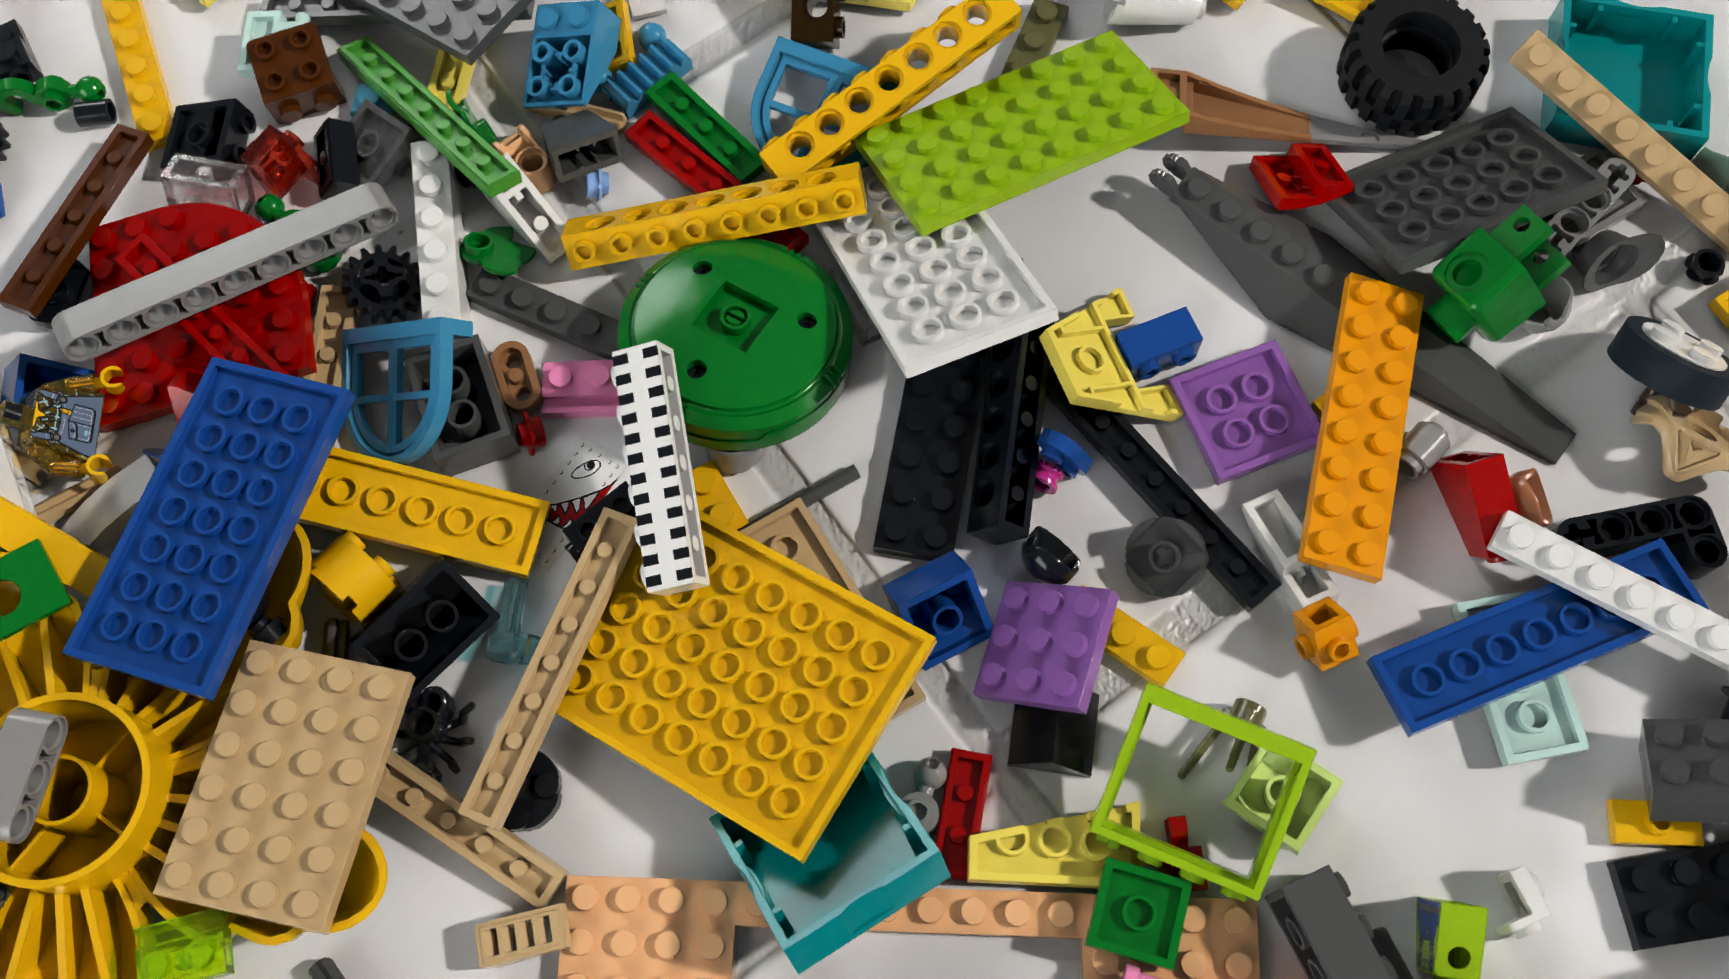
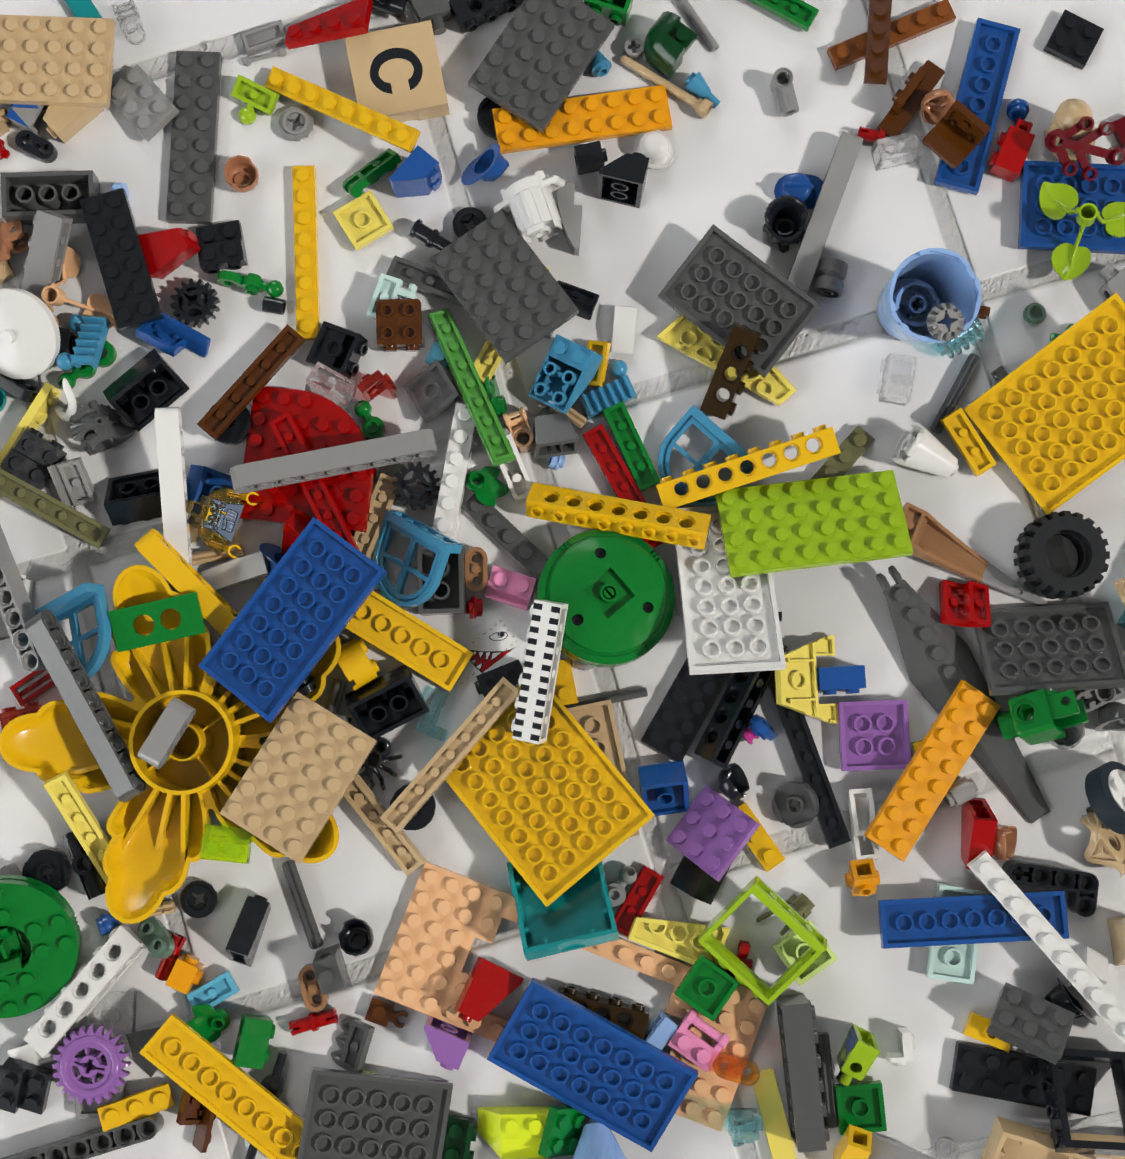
camera: 15 degrees right, 15 degrees up
black slope [314,117,360,200] -> none
tan slope [474,903,572,968] -> none

